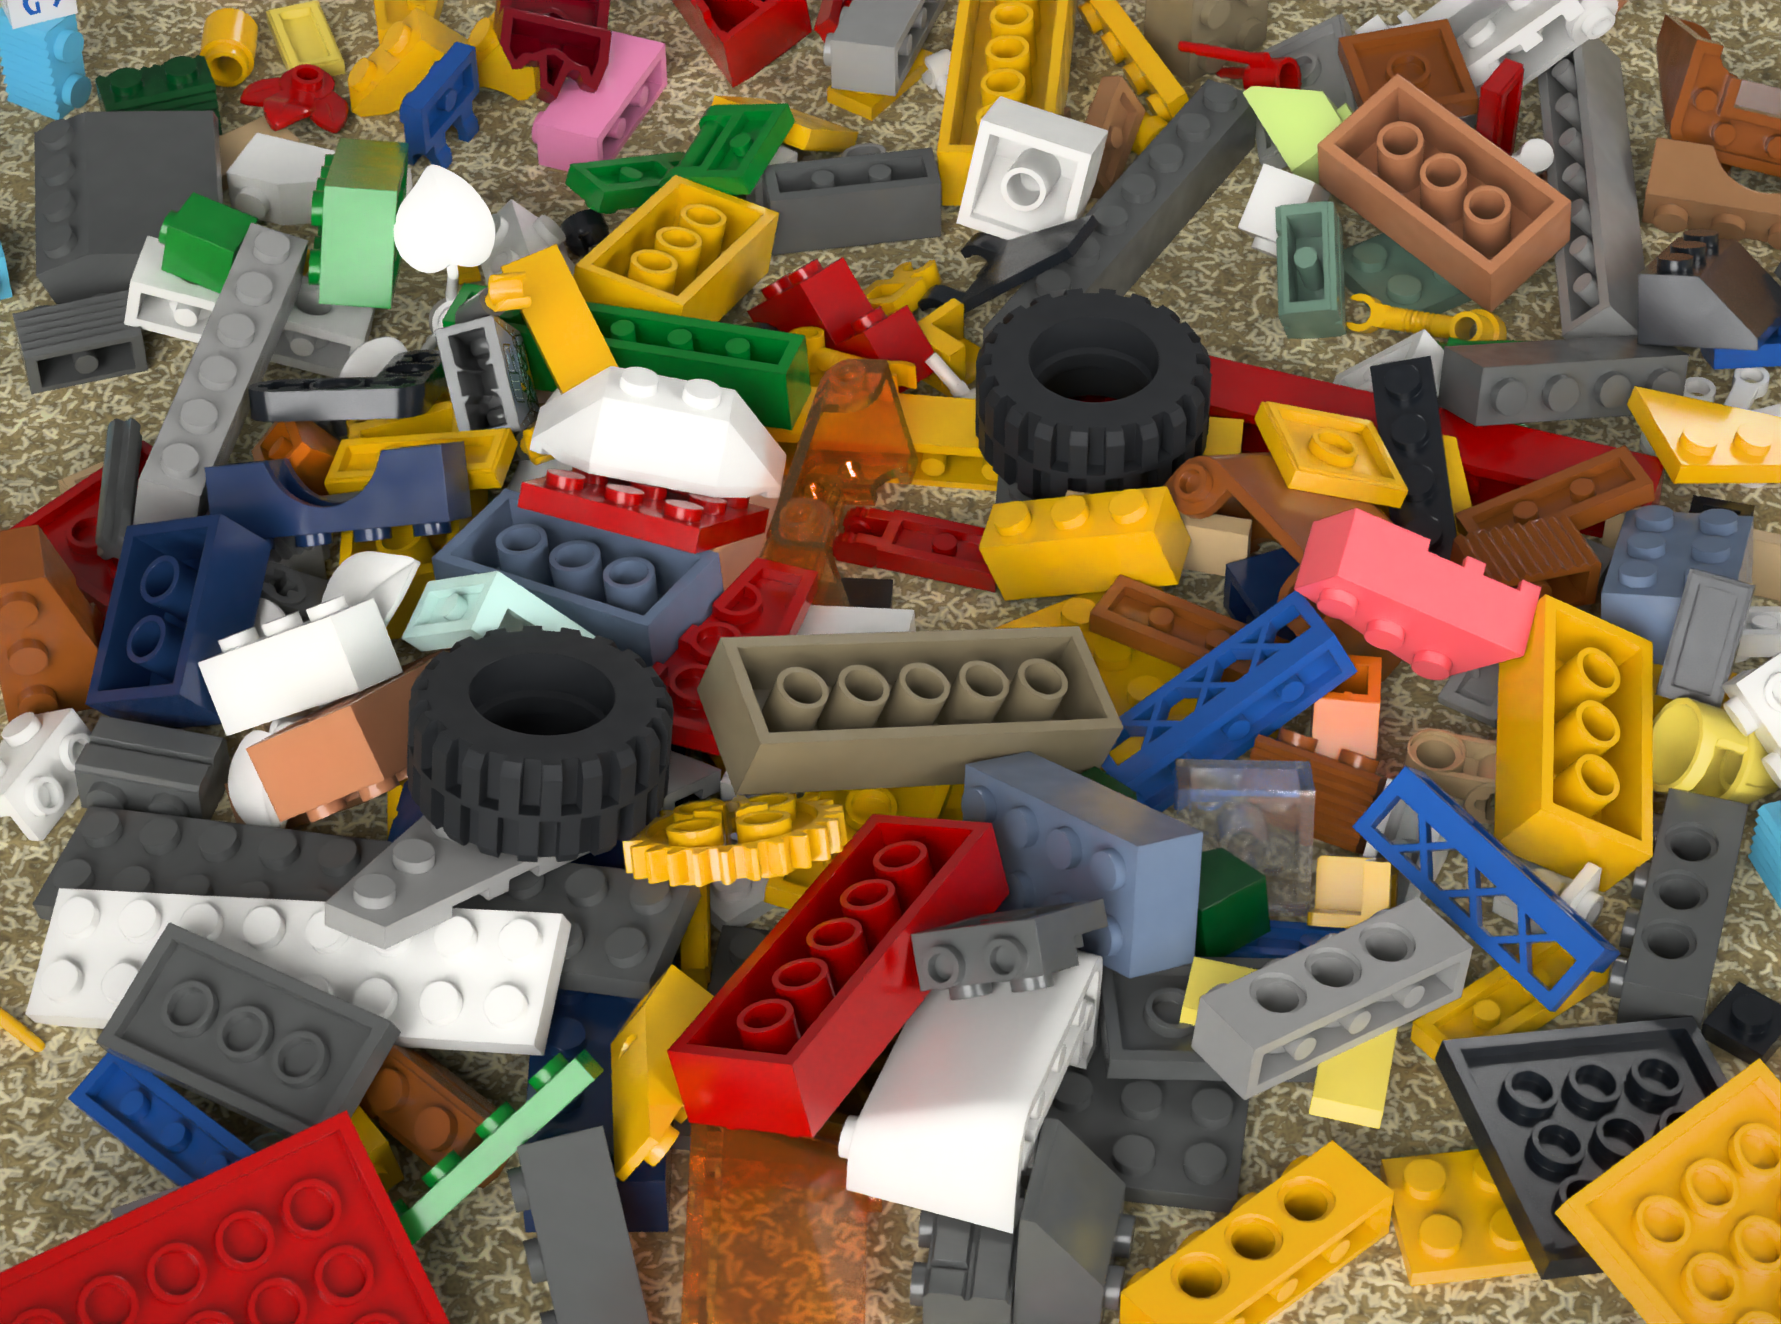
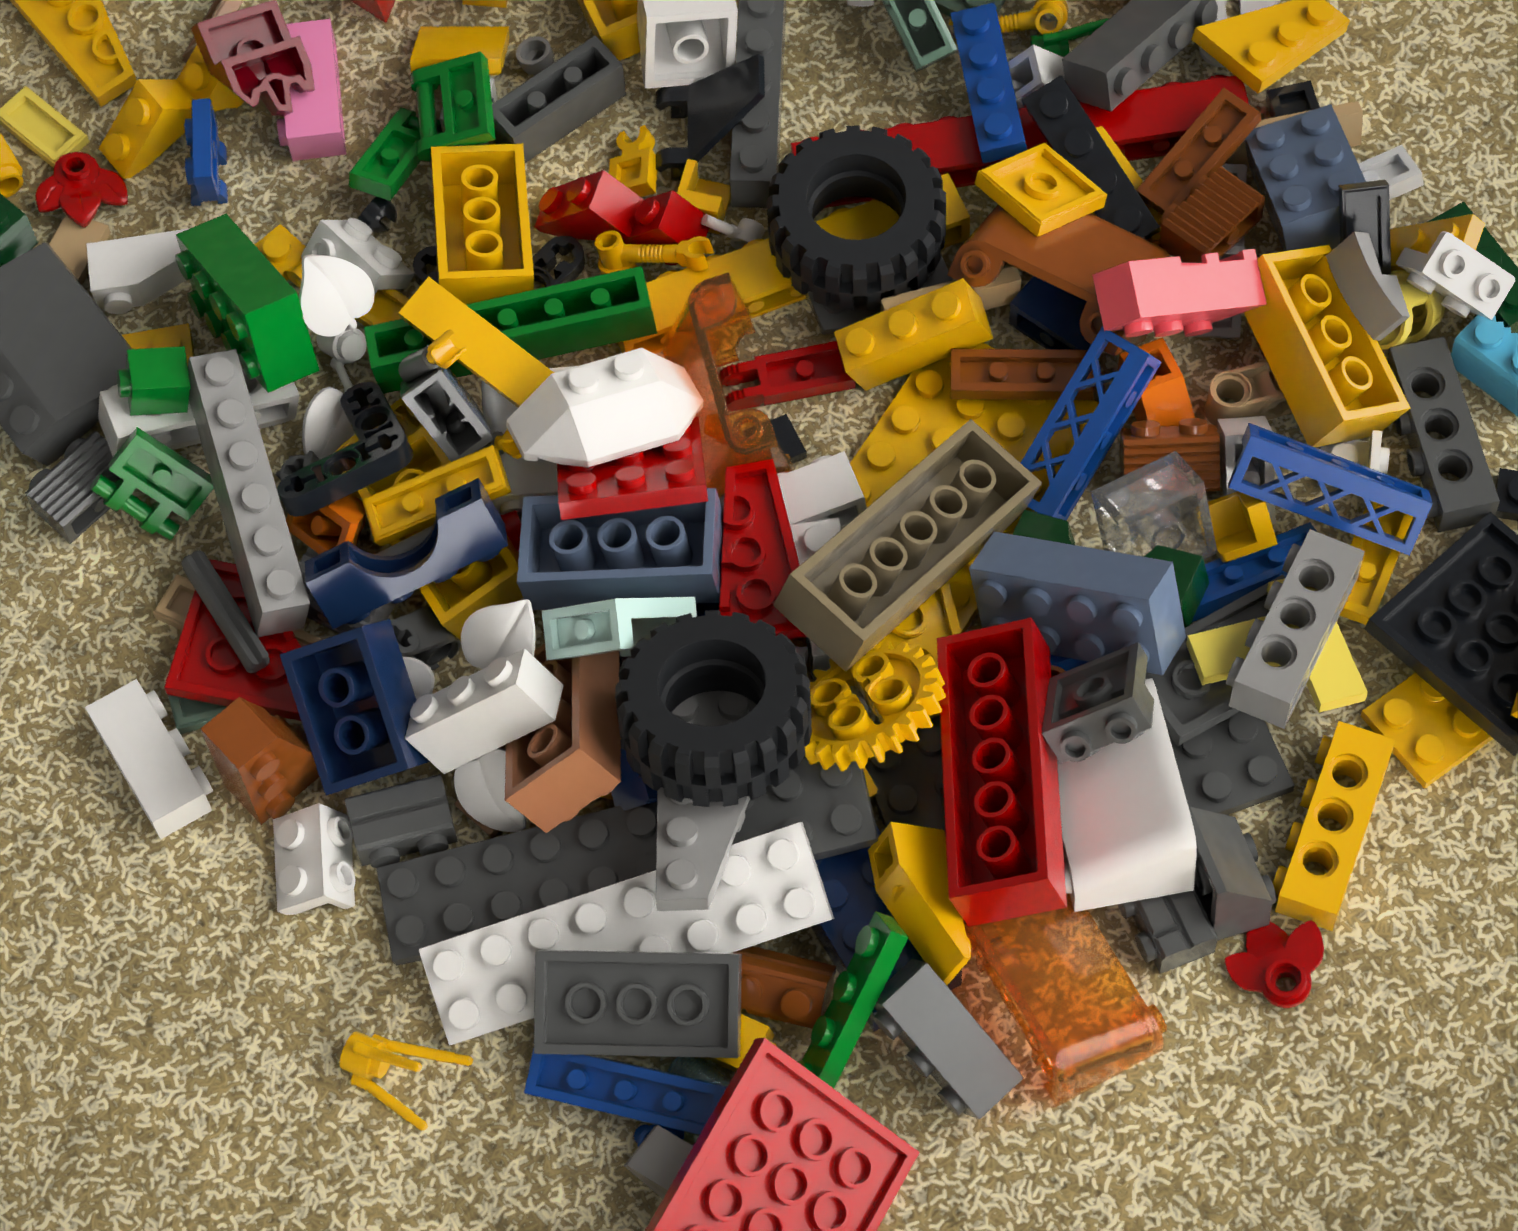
camera: 25 degrees left, 20 degrees up
none -> green plate [90,427,214,541]
none -> blue plate [950,2,1027,163]
none -> light grey slope [1326,232,1410,341]

